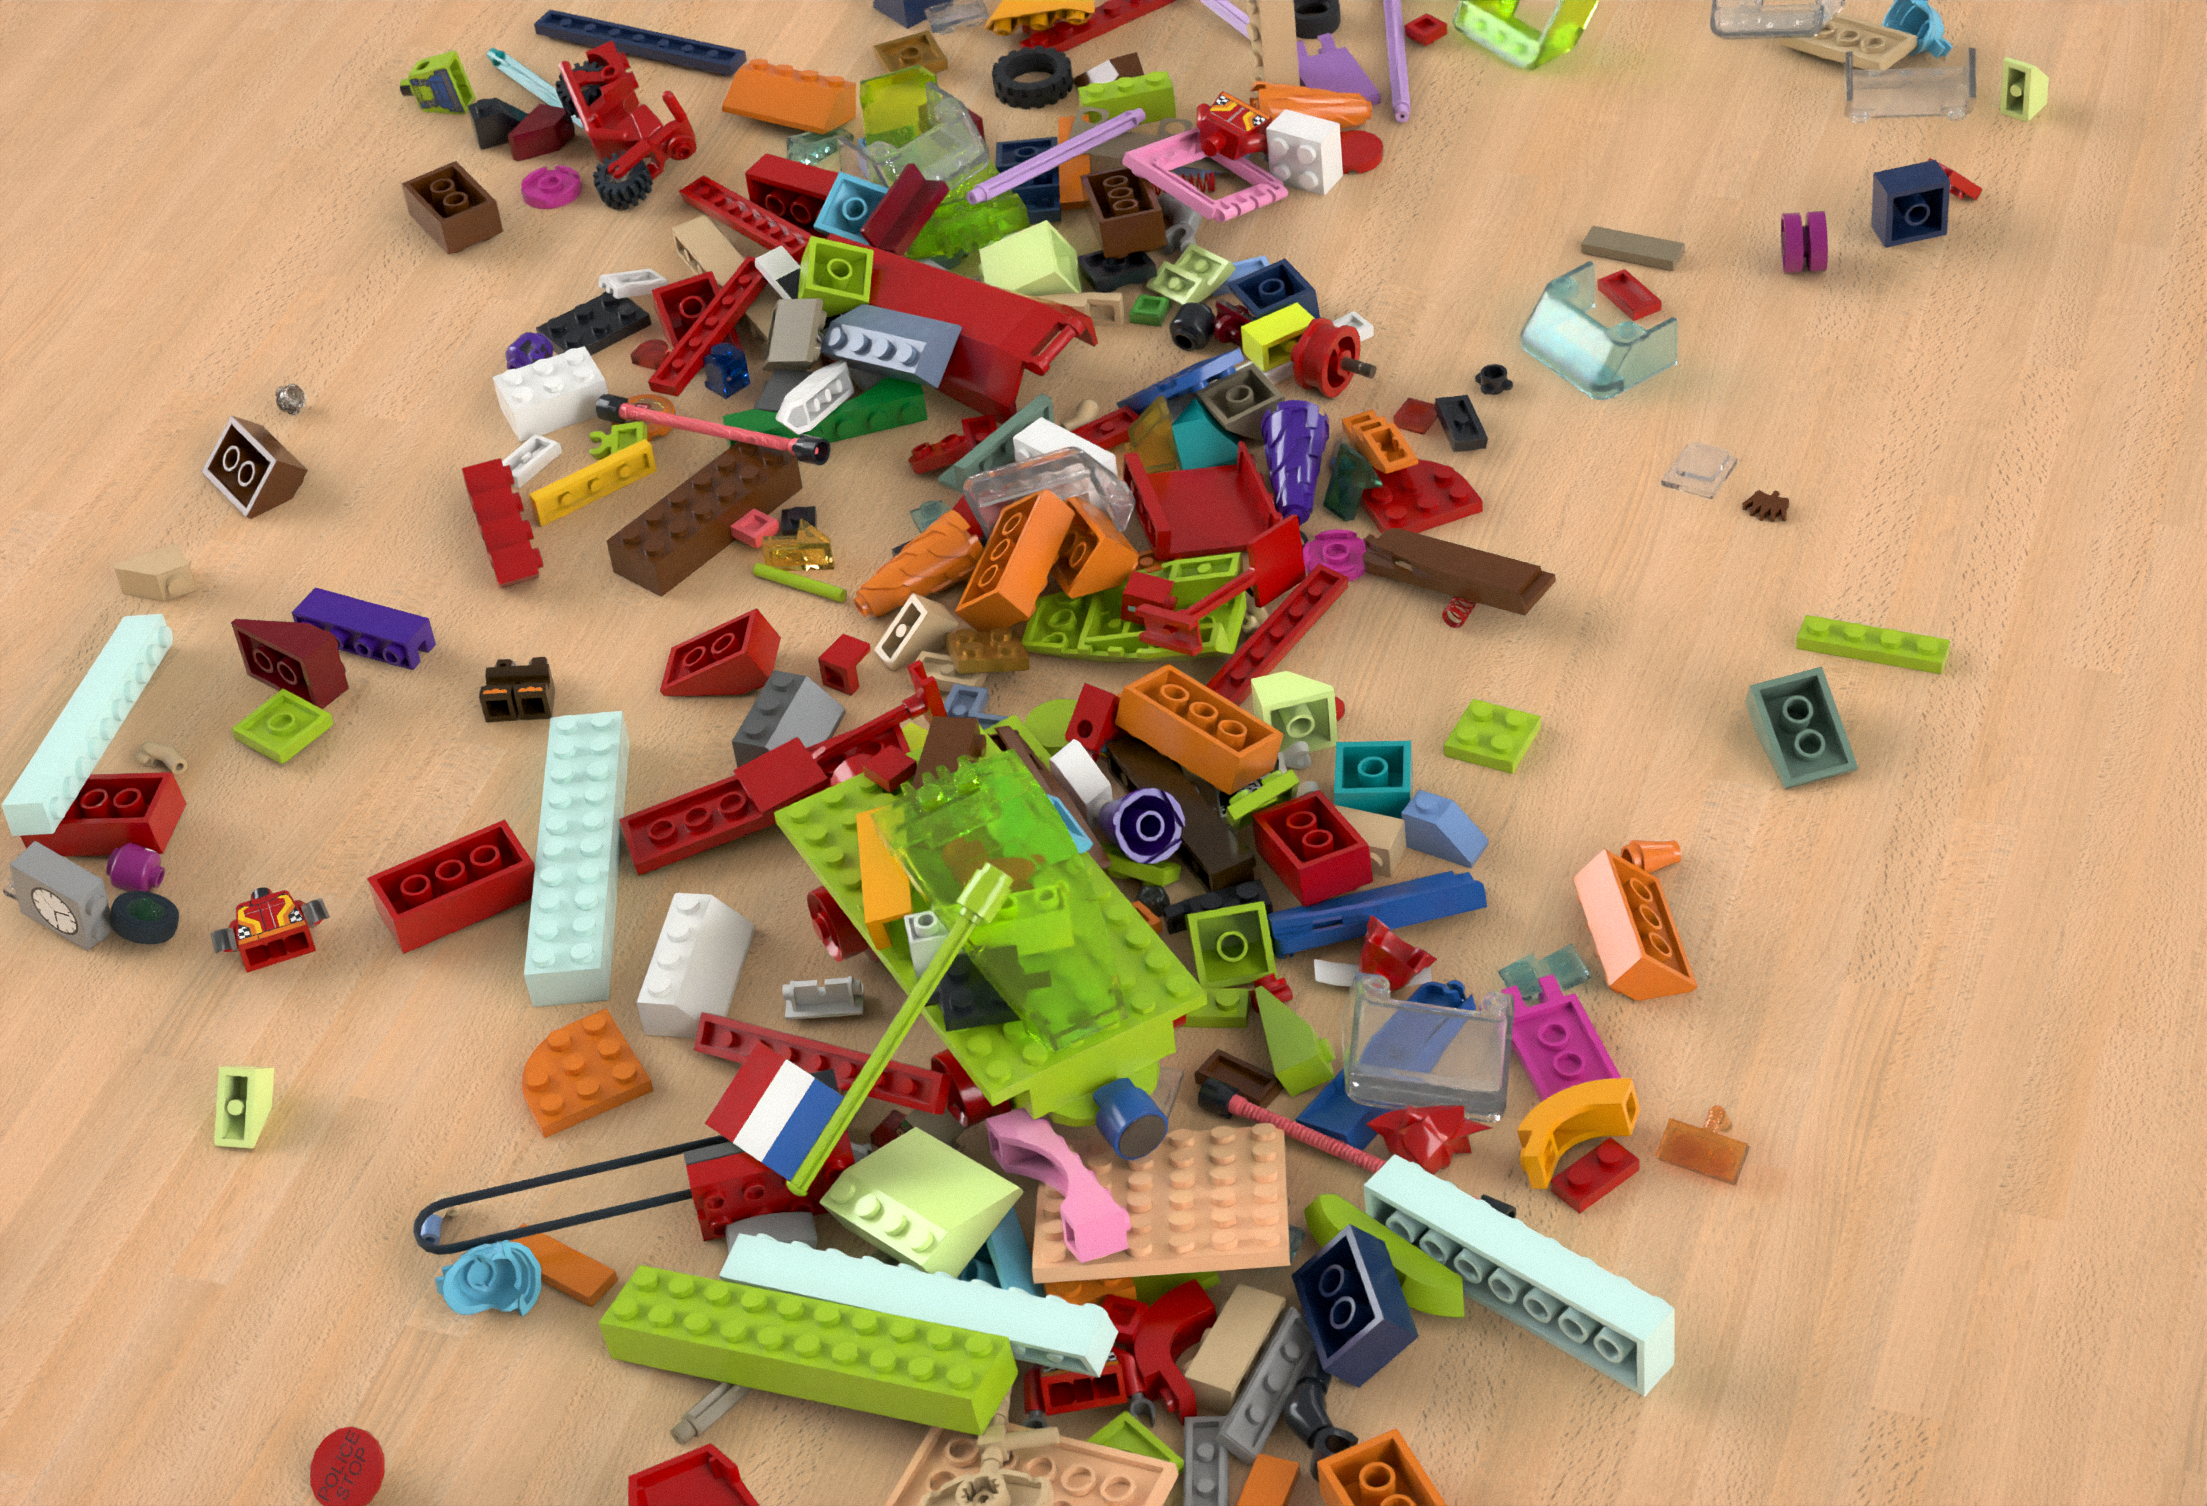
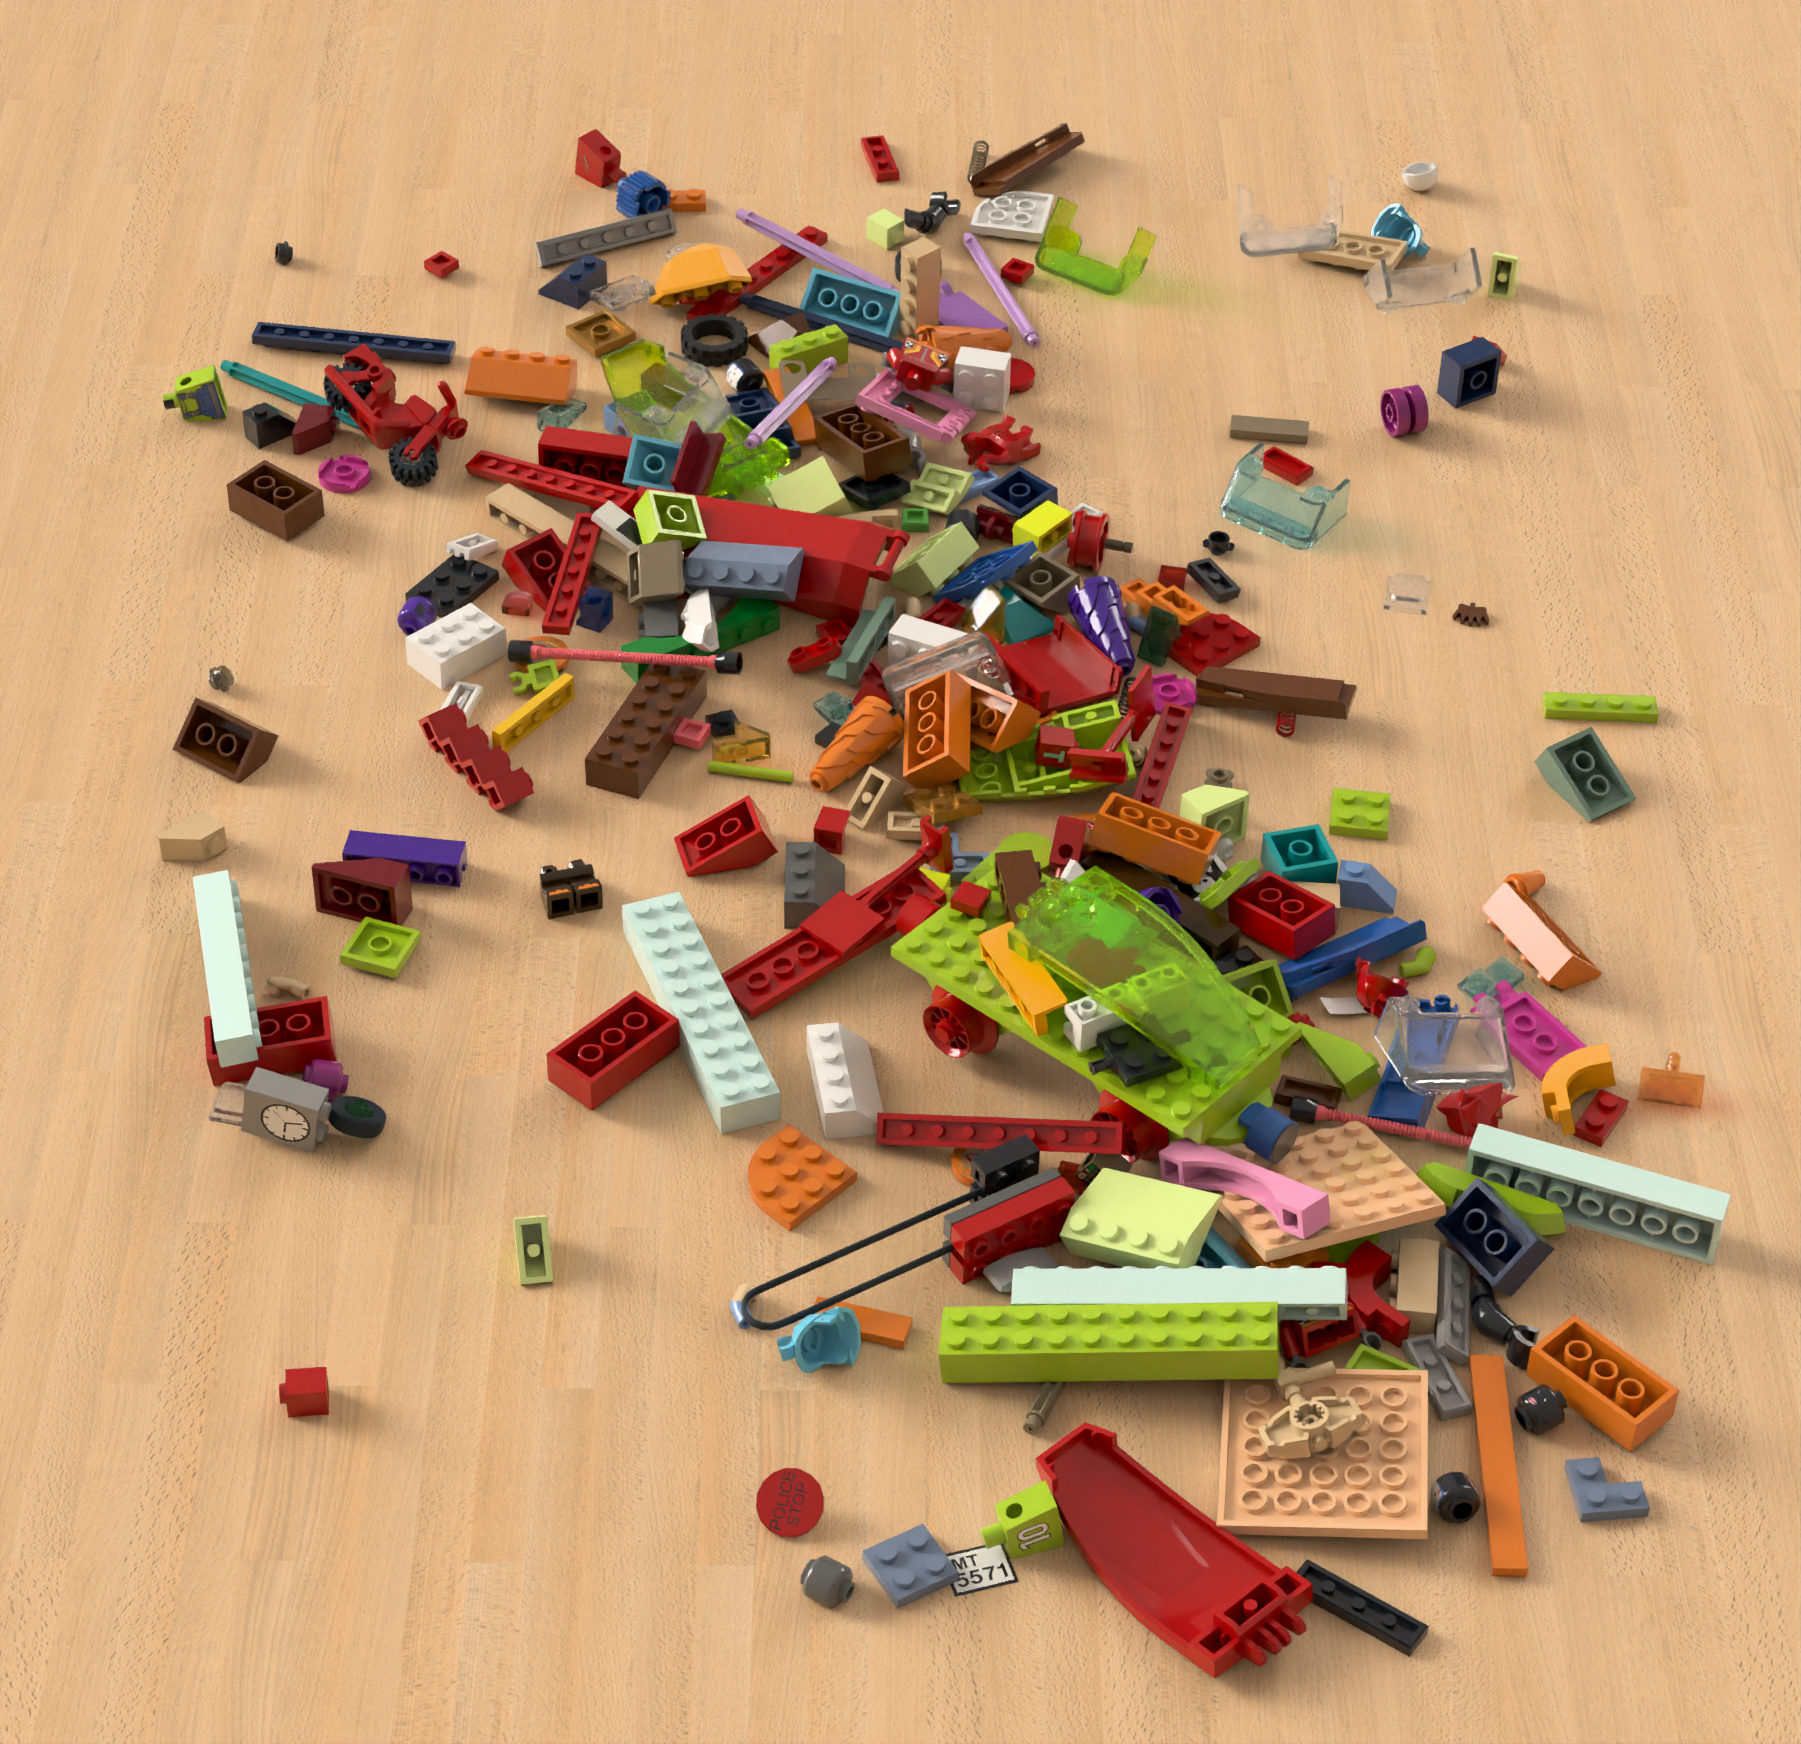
camera: 25 degrees left, 0 degrees up
torso [210,887,330,973] -> none
flag [705,862,1014,1196] -> none
white hinge [782,976,864,1020] -> none
none -> black head [726,358,764,393]
none -> dark blue piece [739,293,903,352]
none -> medium azure slope [799,267,900,338]
none -> yellowish green slope [887,521,980,597]
none -> red animal [961,415,1041,472]
none -> dark tan plate [1204,768,1234,788]
none -> lime arm [1399,946,1436,978]

